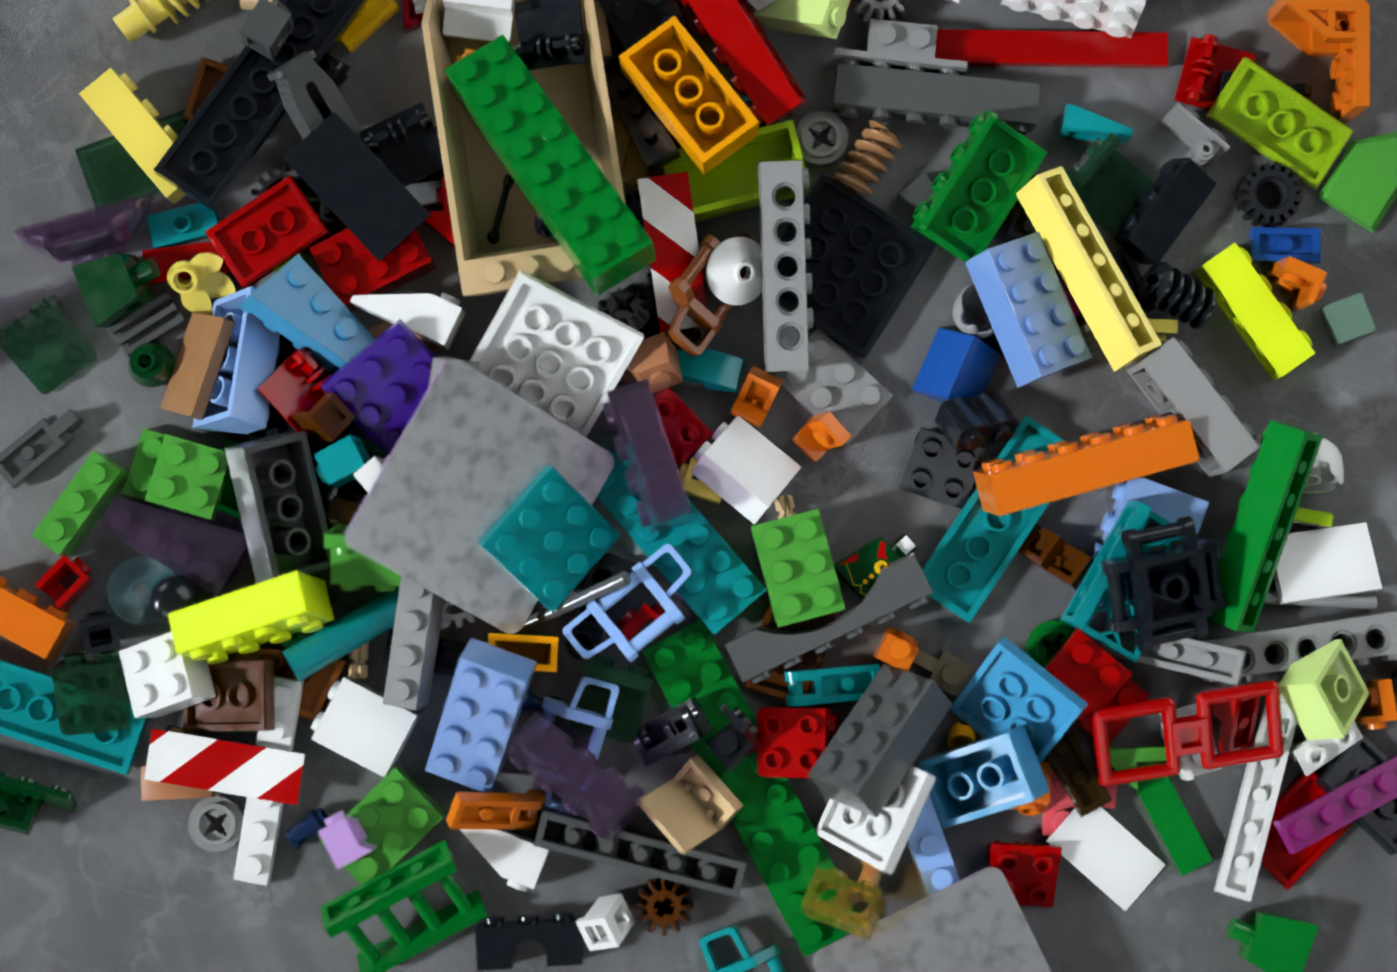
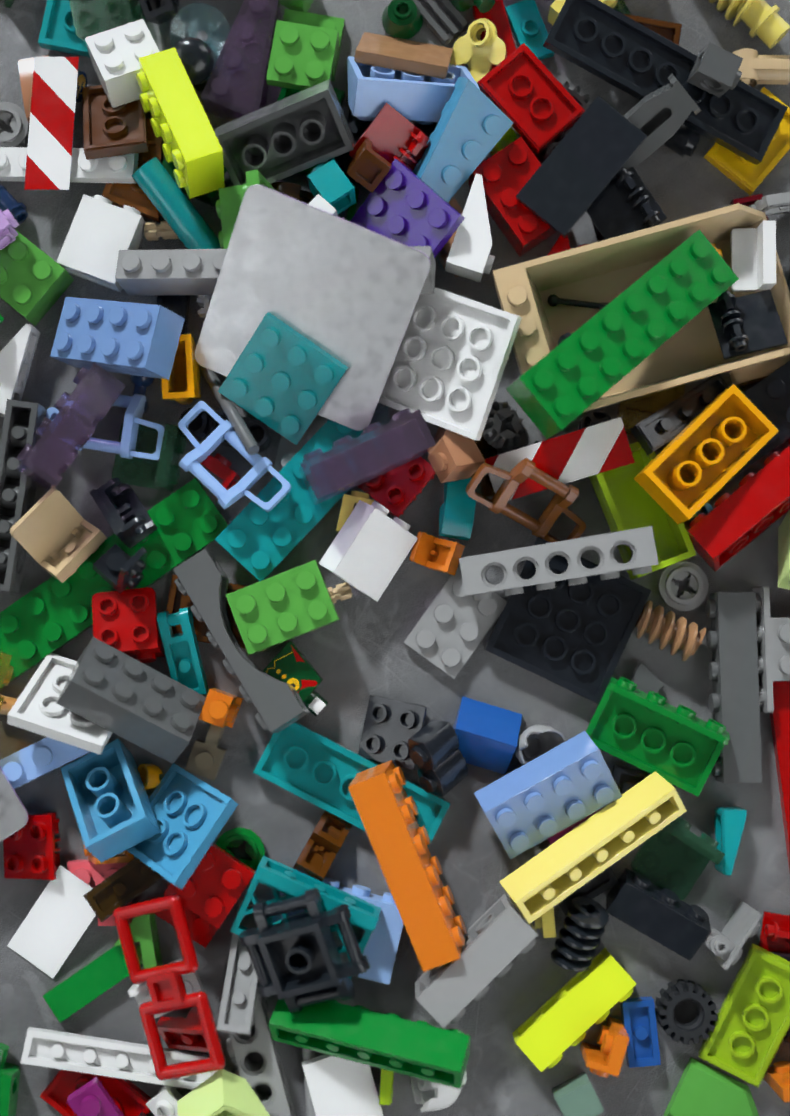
camera: 80 degrees right, 0 degrees up
orange plate [446,789,546,830] -> none
white dish [706,237,762,305] -> none
orange bracket [792,411,852,462] -> none

